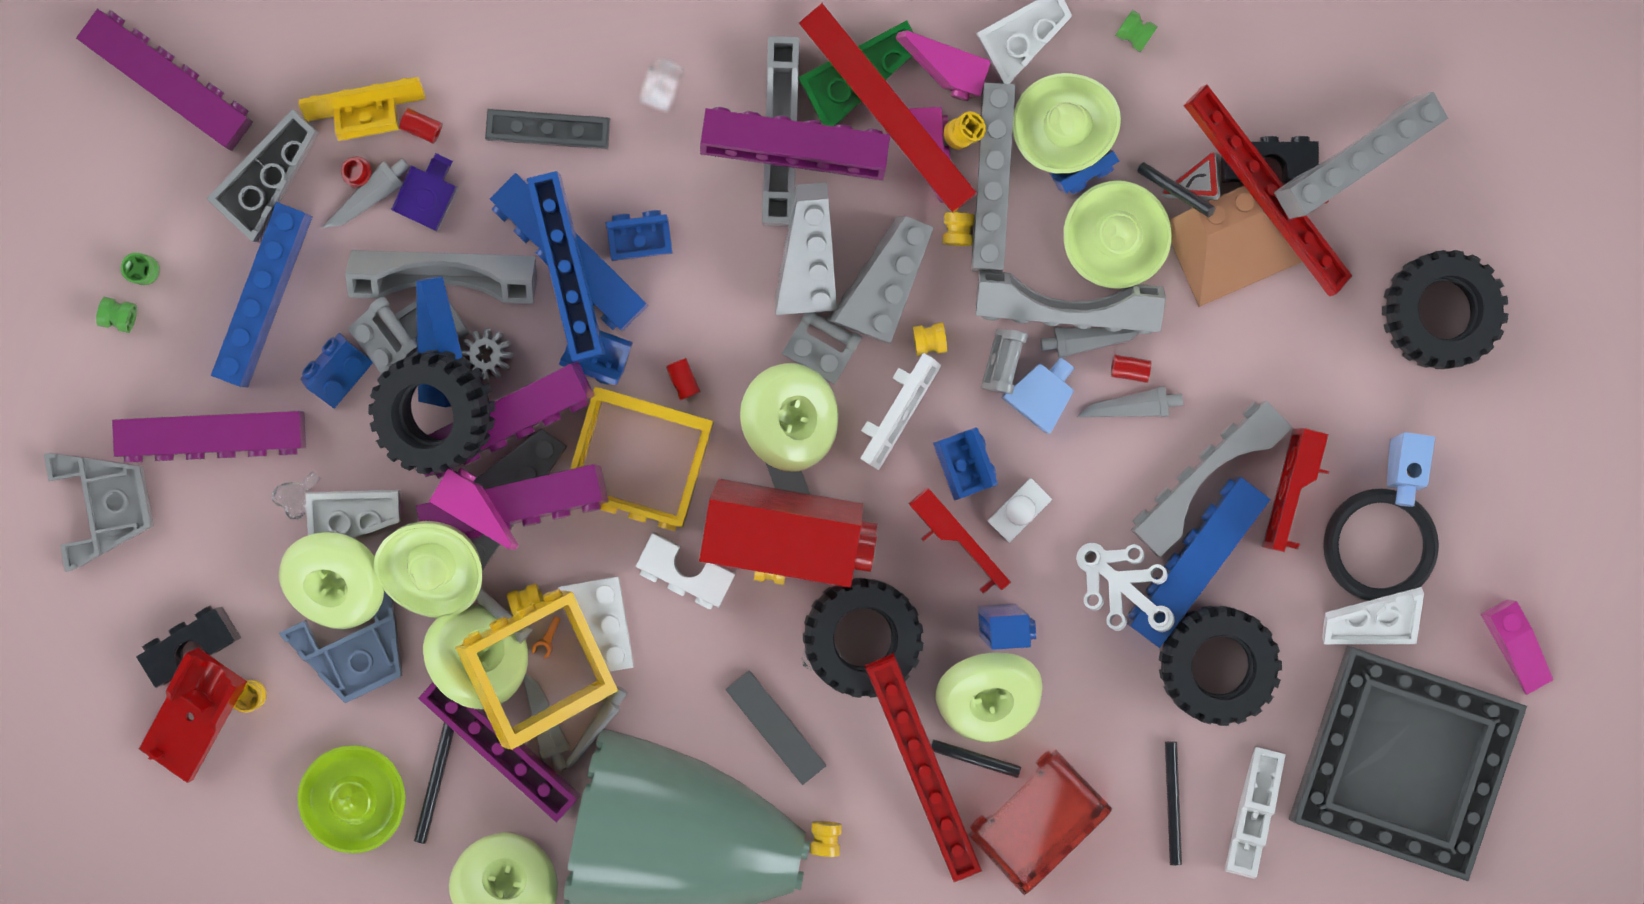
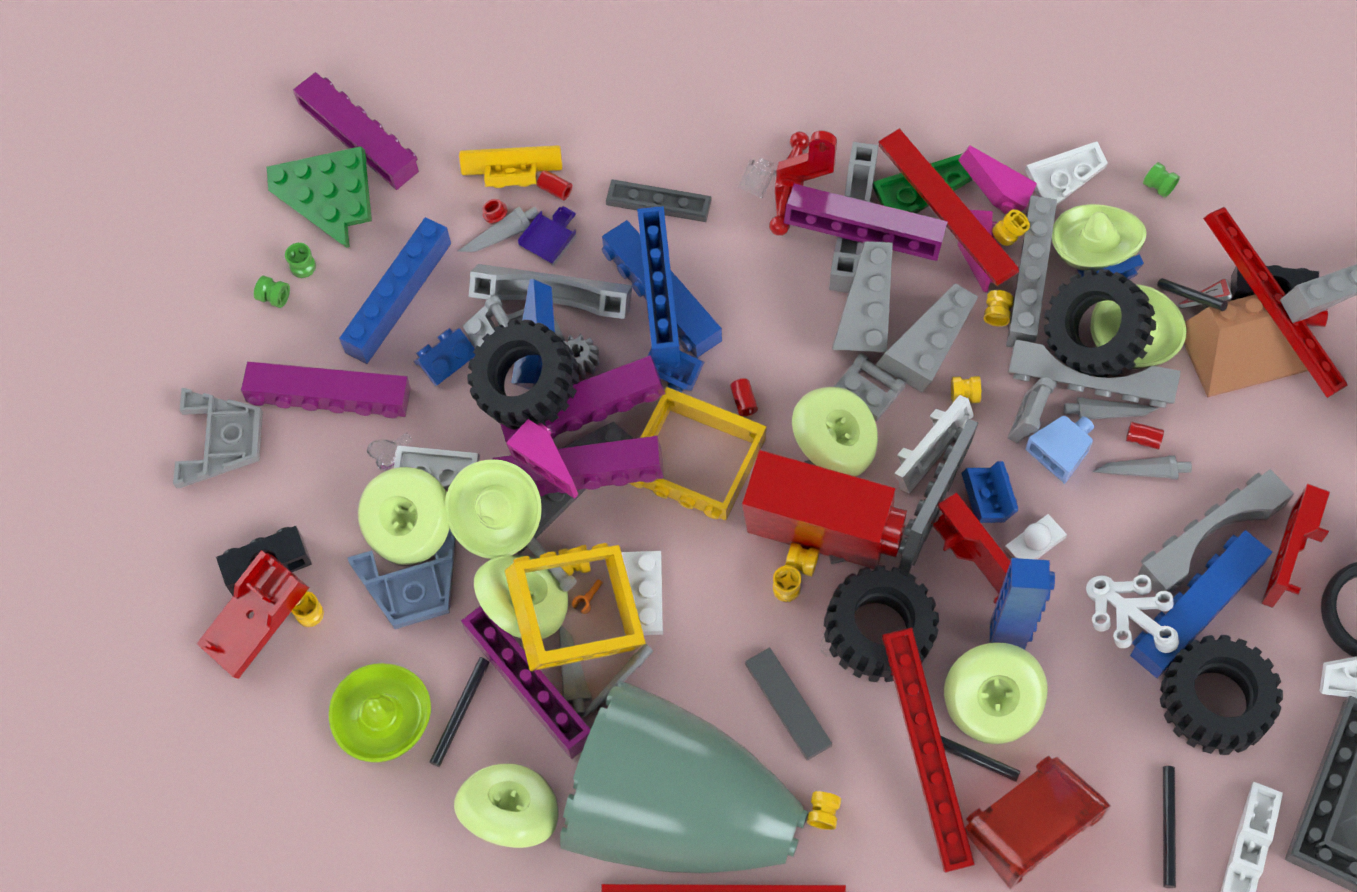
camera: 15 degrees right, 25 degrees down
light grey wedge [206,109,320,242] -> none
blue bracket [605,210,673,261] -> none
white arch [636,533,736,610] -> none
none -> green wing [266,146,372,248]
none -> red piece [769,131,837,236]
none -> yellow wheel [773,565,801,602]
none -> dark grey wing [898,418,978,576]
none -> black tyre [1044,269,1156,378]

